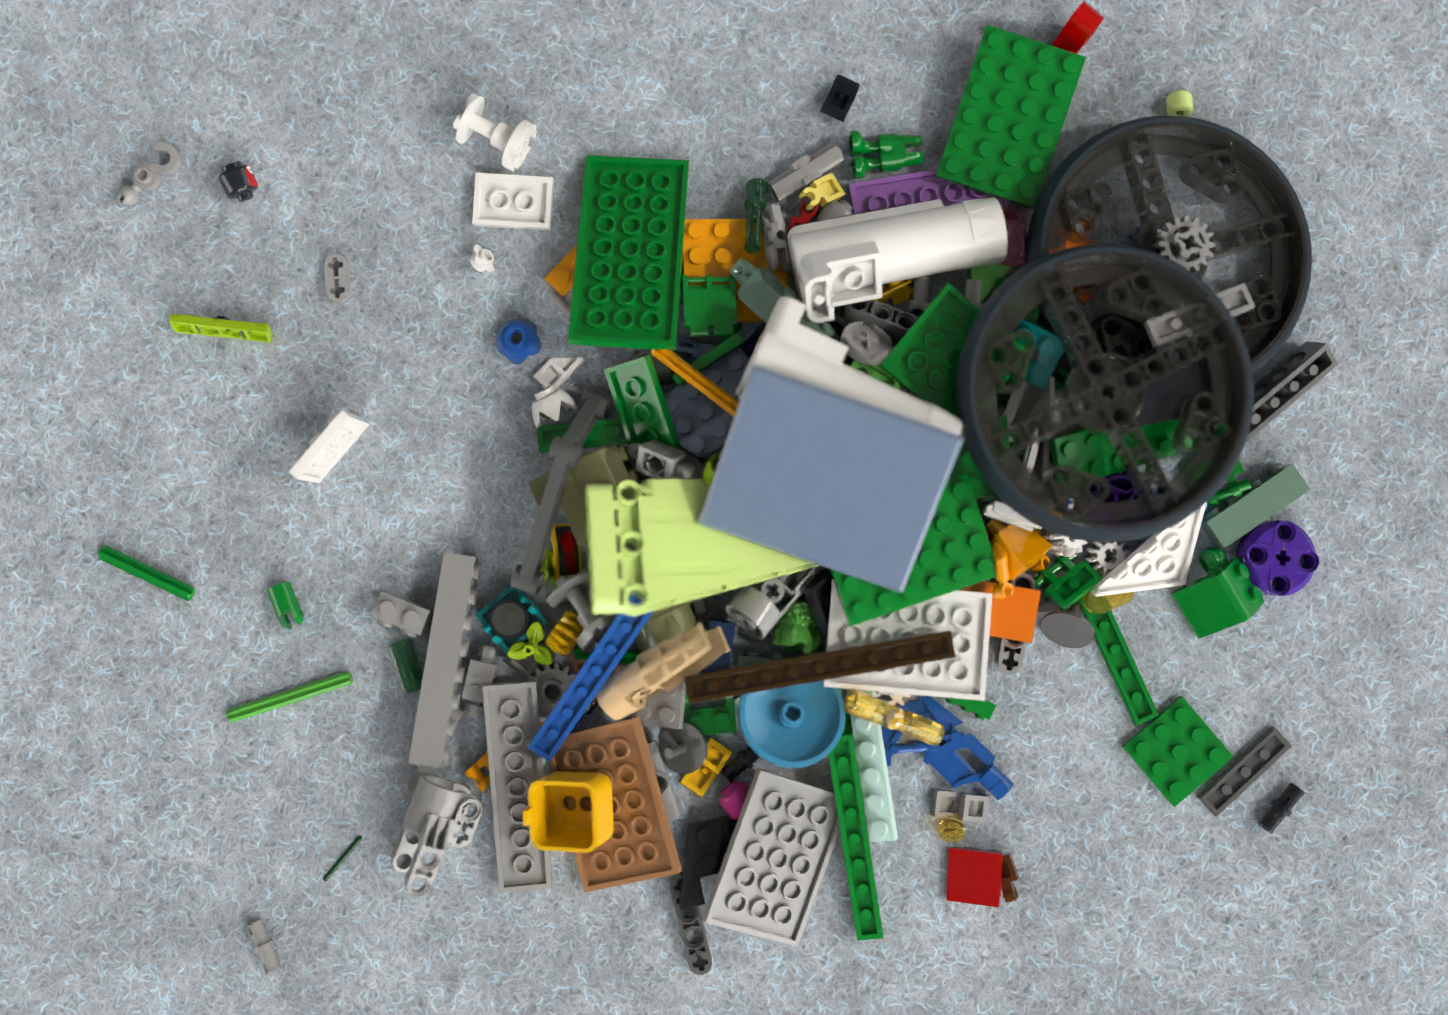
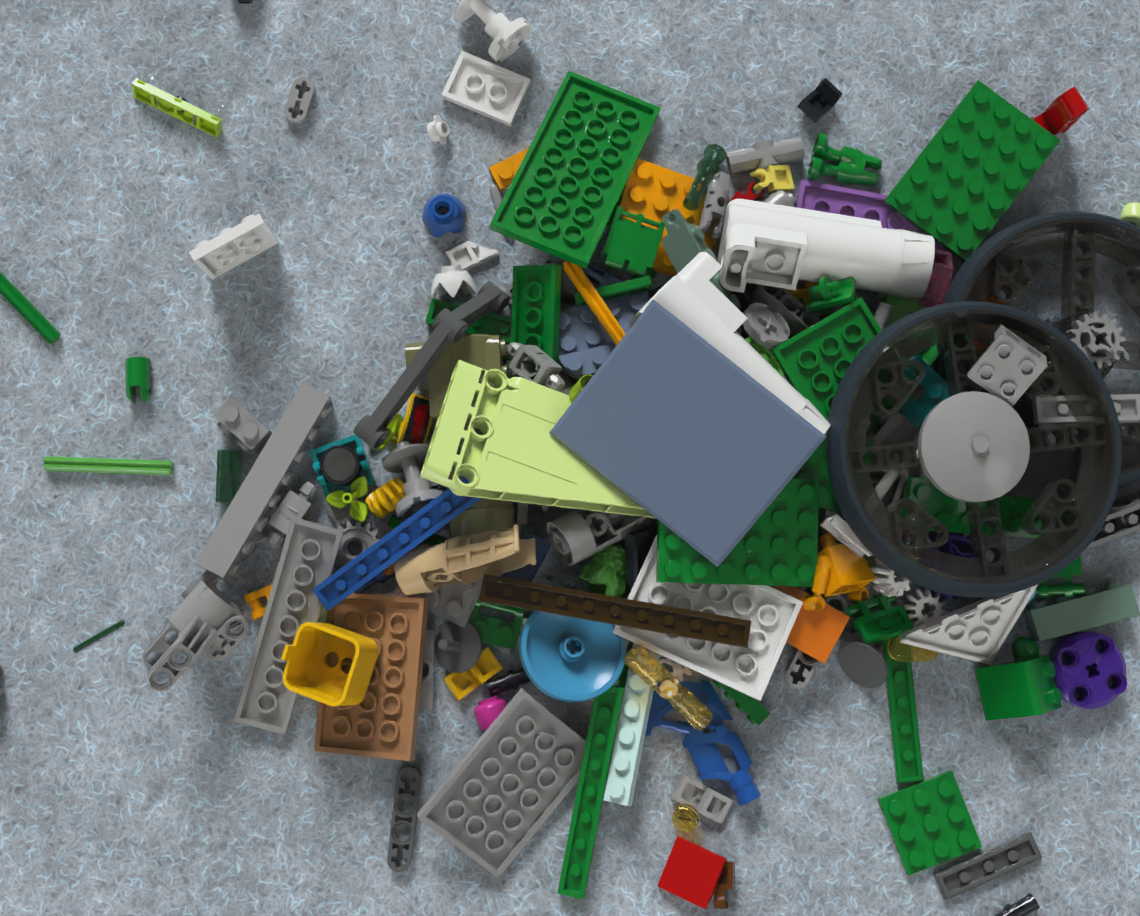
camera: 15 degrees right, 5 degrees down
black wing [678,815,738,910] -> none
none -> green hips [807,276,857,315]
none -> light grey dish [918,391,1030,502]
none -> light grey bracket [967,325,1048,407]

